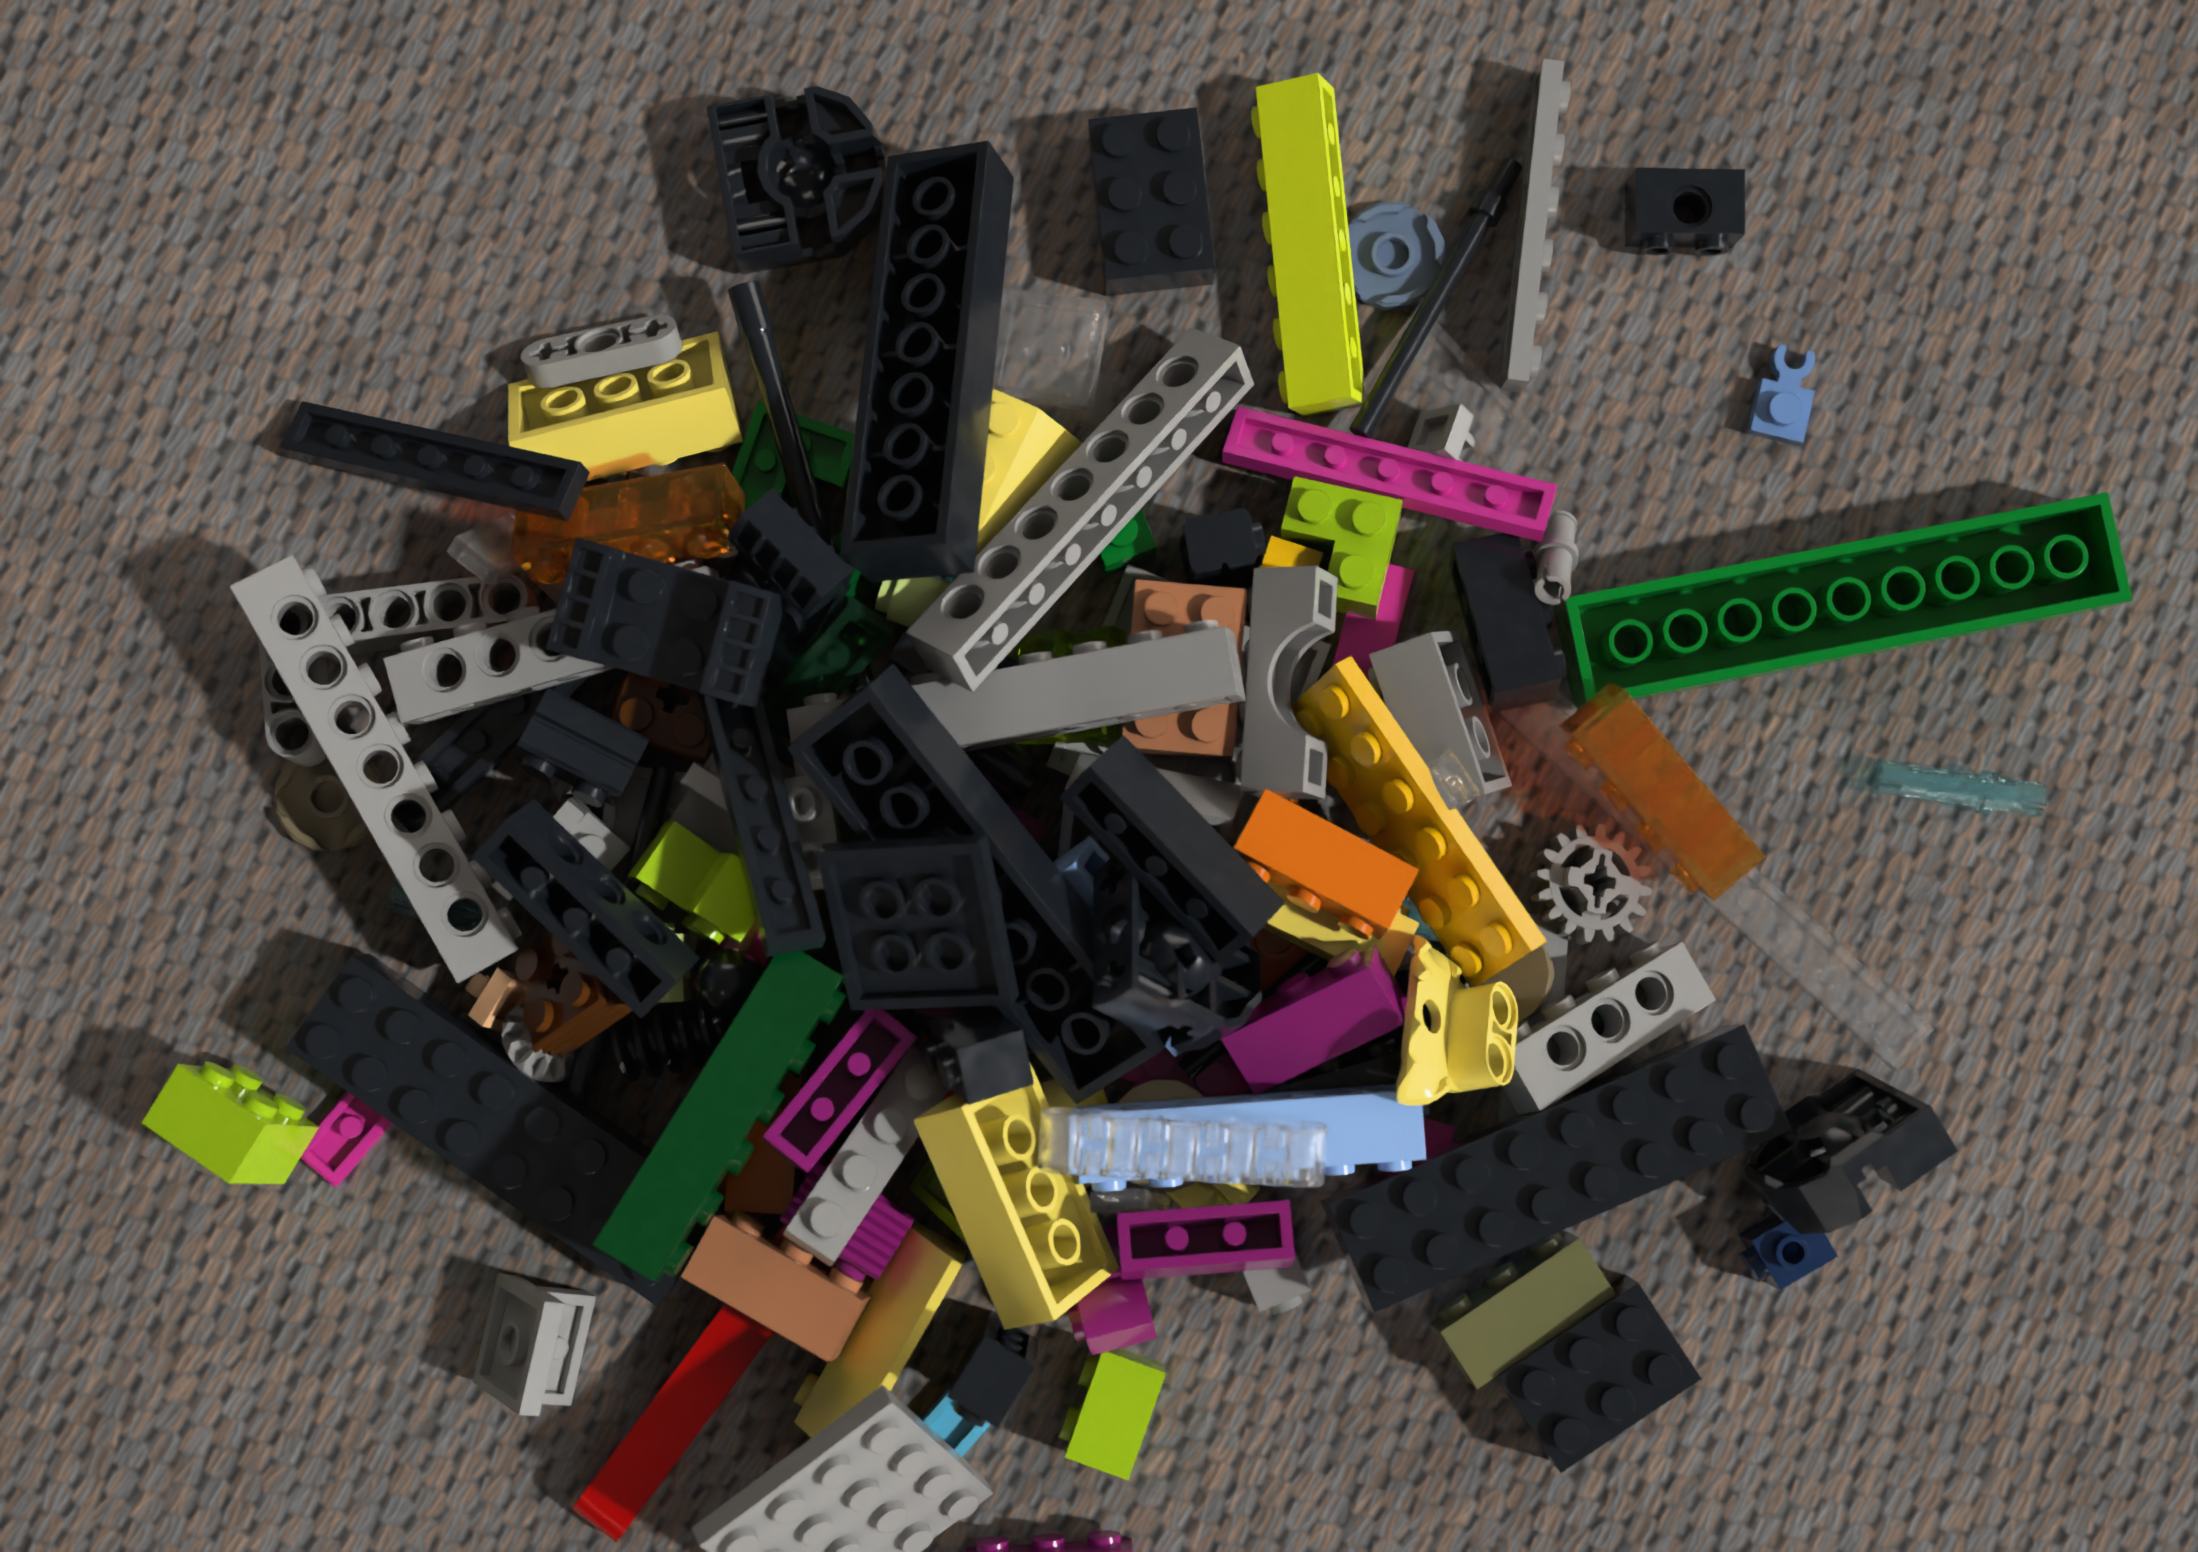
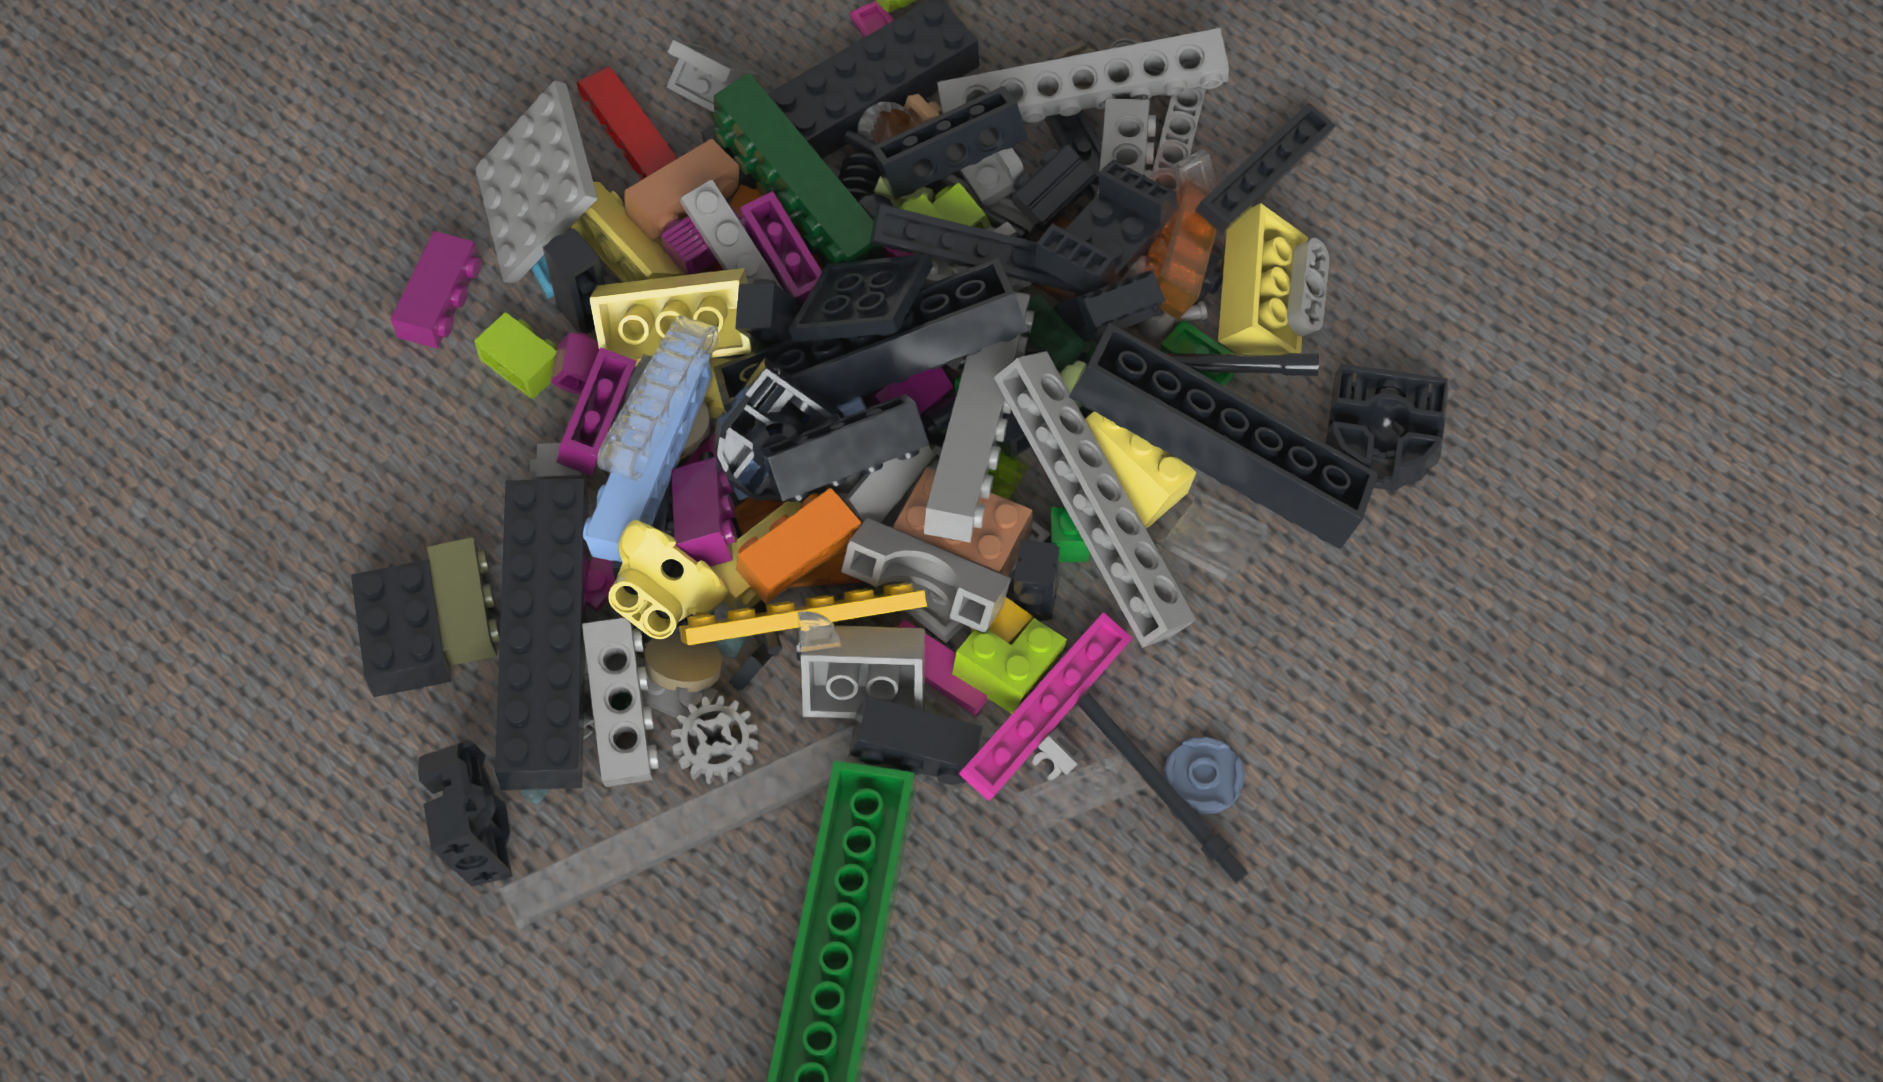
camera: 115 degrees right, 25 degrees down
black brick [1088,107,1216,296] -> none
neon yellow brick [1251,73,1366,416] -> none
light grey plate [1499,59,1571,393] -> none
light grey pin [1534,510,1579,605] -> none
clear orange brick [1559,682,1766,901] -> none
black brick [1625,168,1745,256] -> none
dark blue brick [1739,1214,1838,1290] -> none
medium blue plate [1746,344,1815,446] -> none
clear light blue pin [1871,759,2048,818] -> none

